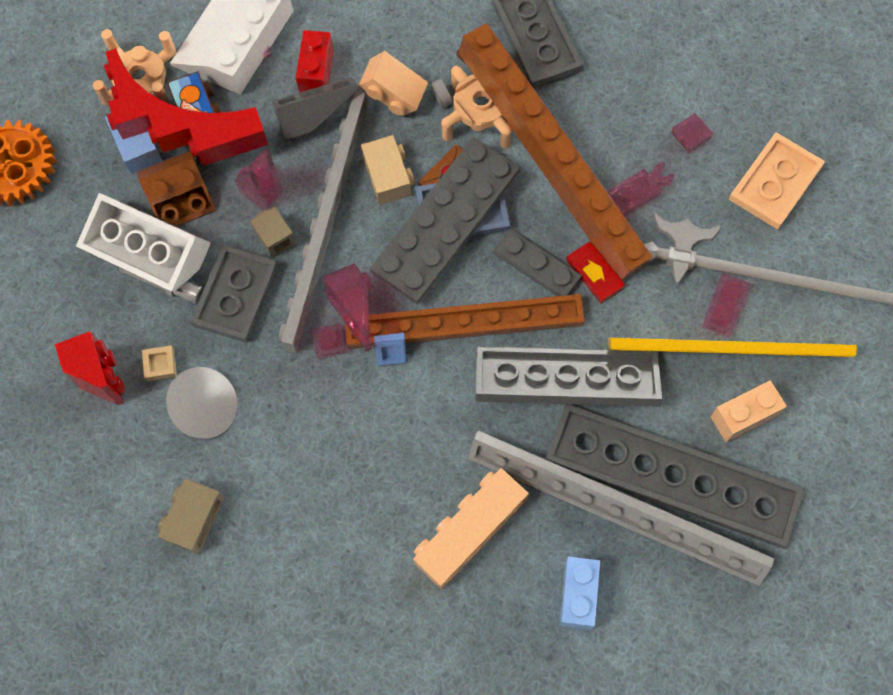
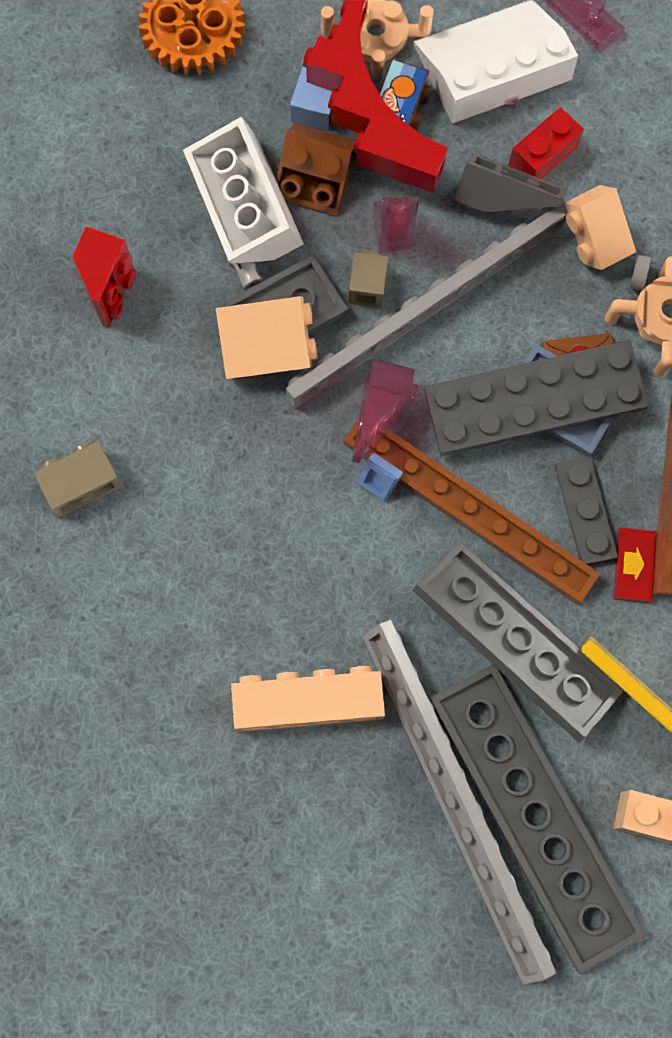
camera: 35 degrees right, 5 degrees up
tan plate [142,345,177,382] -> none
light grey shield [166,367,238,439] -> none
clear pink plate [311,323,347,359] -> none
tan brick [361,135,415,205] -> none
light blue brick [559,556,600,630] -> none
none -> light nougat panel [216,296,318,379]

